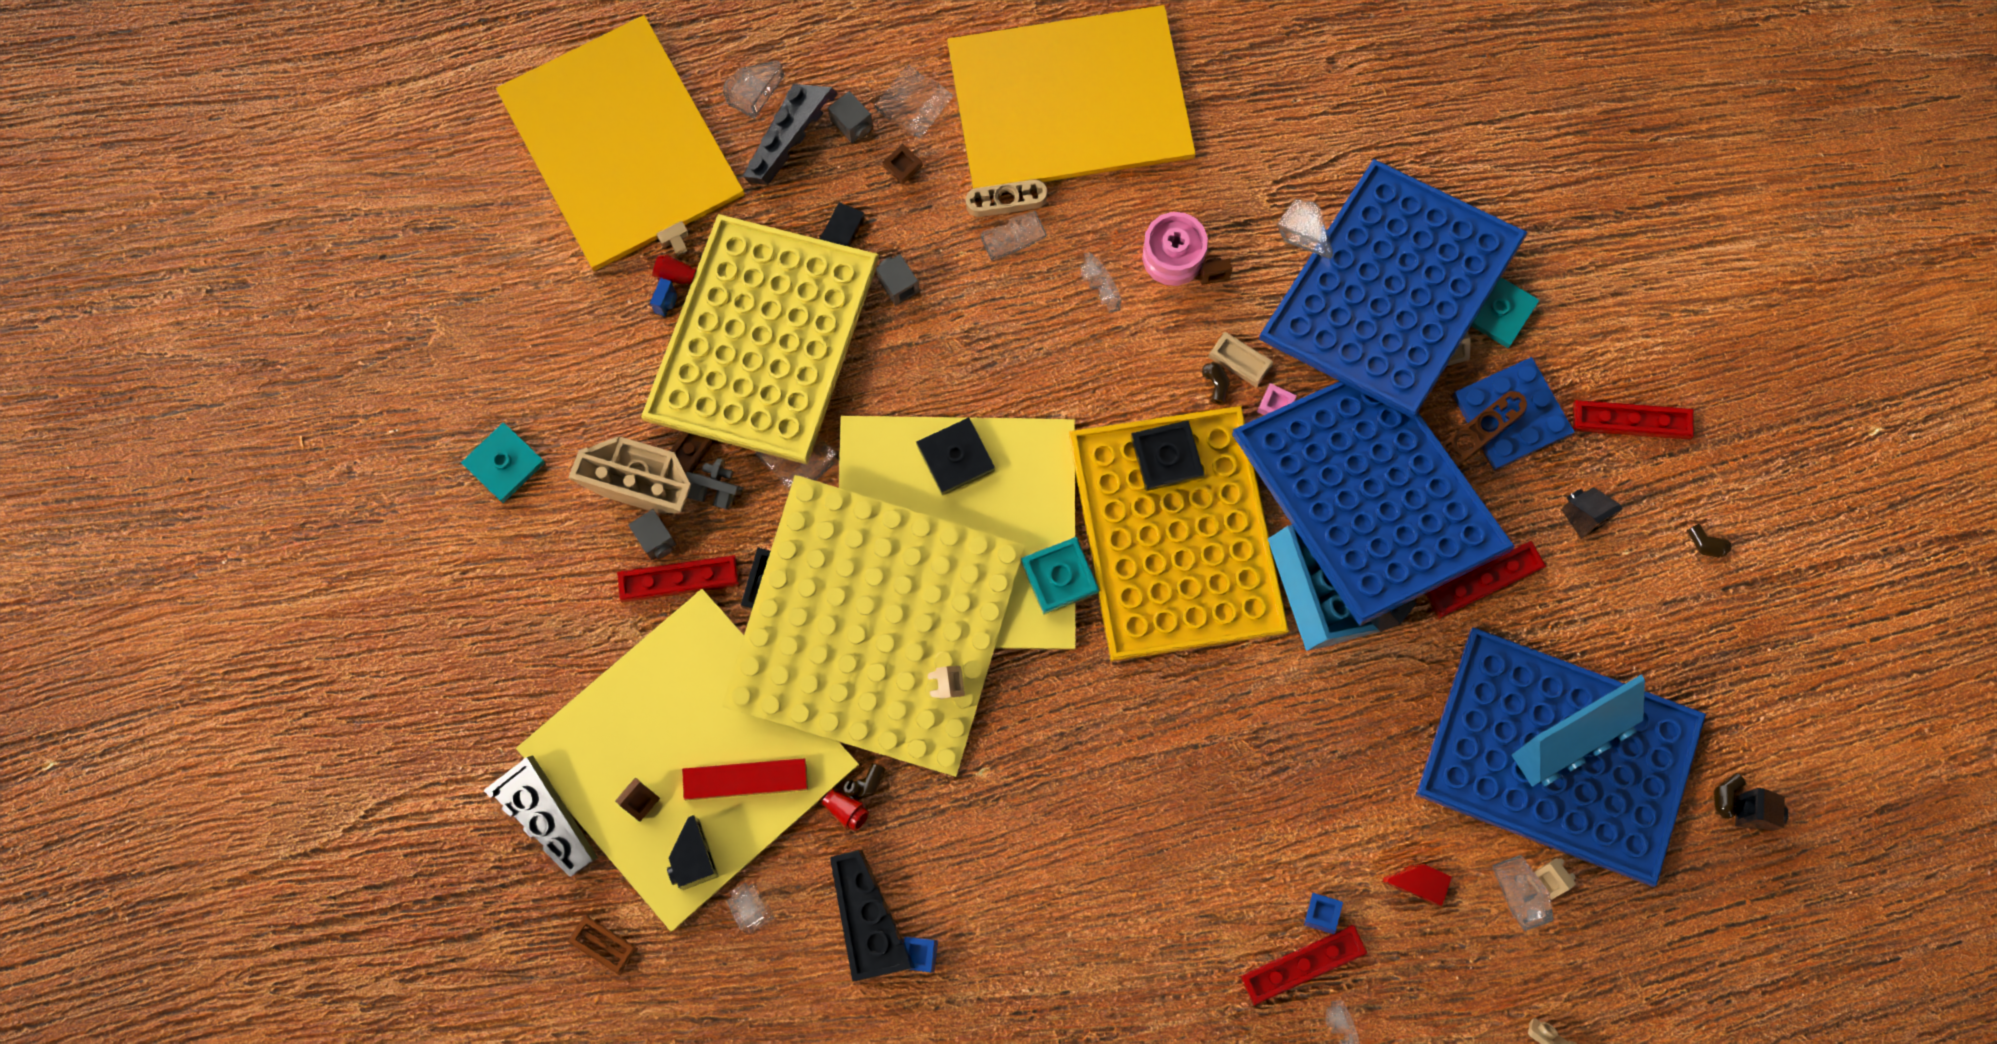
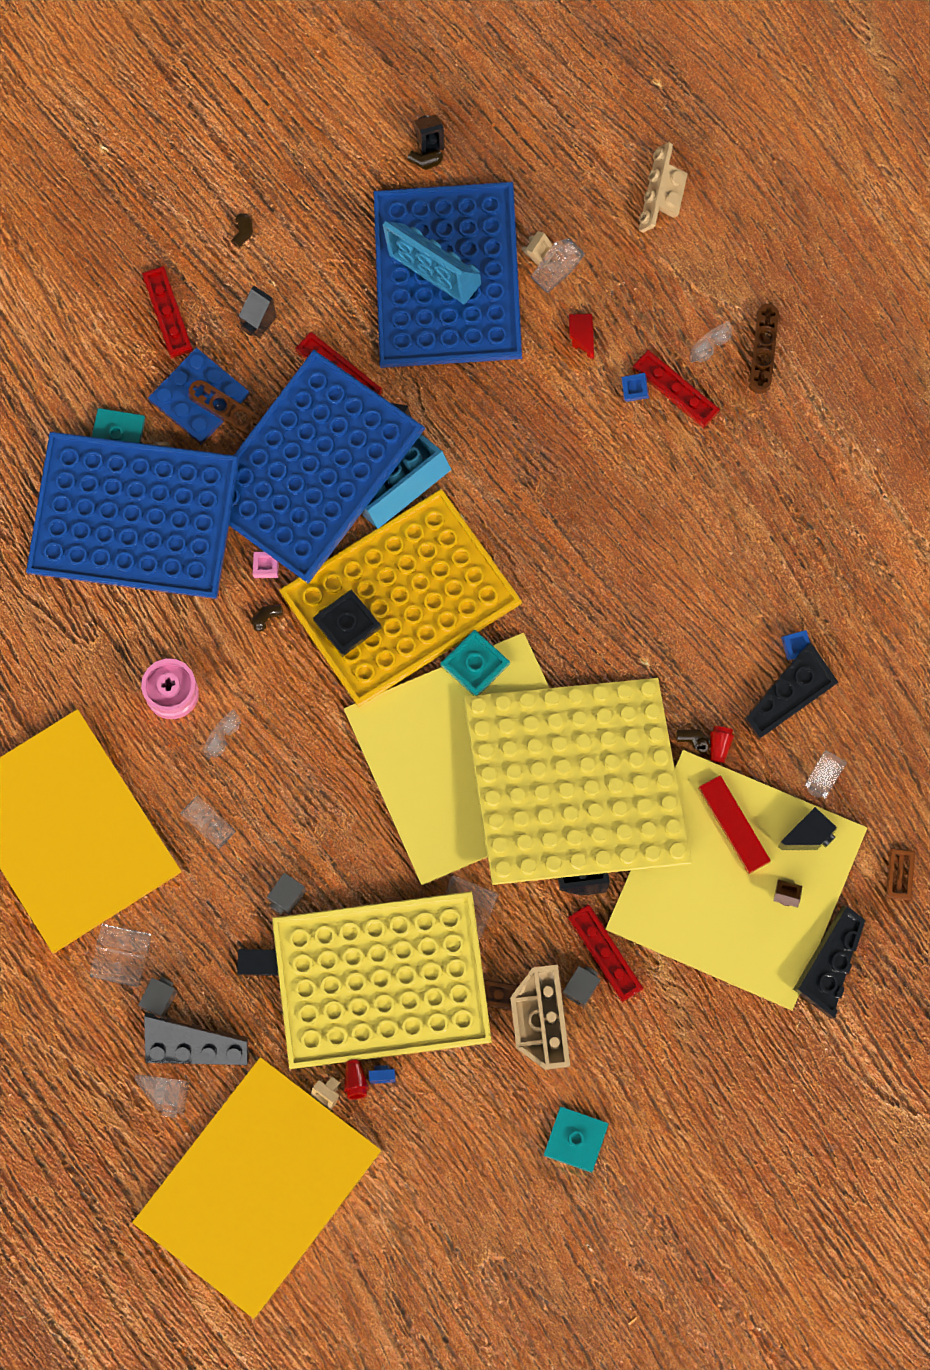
camera: 115 degrees left, 0 degrees up
dark grey hips [686,458,744,510] -> none
reddish brown plate [882,144,923,184] -> none
black plate [916,417,995,495] -> none
tan tile [928,666,965,699] -> none
tan beam [966,180,1047,217] -> none
reddish brown plate [1199,258,1232,285] -> none
tan tile [1208,332,1273,388] -> none
clear slope [1277,199,1334,259] -> none

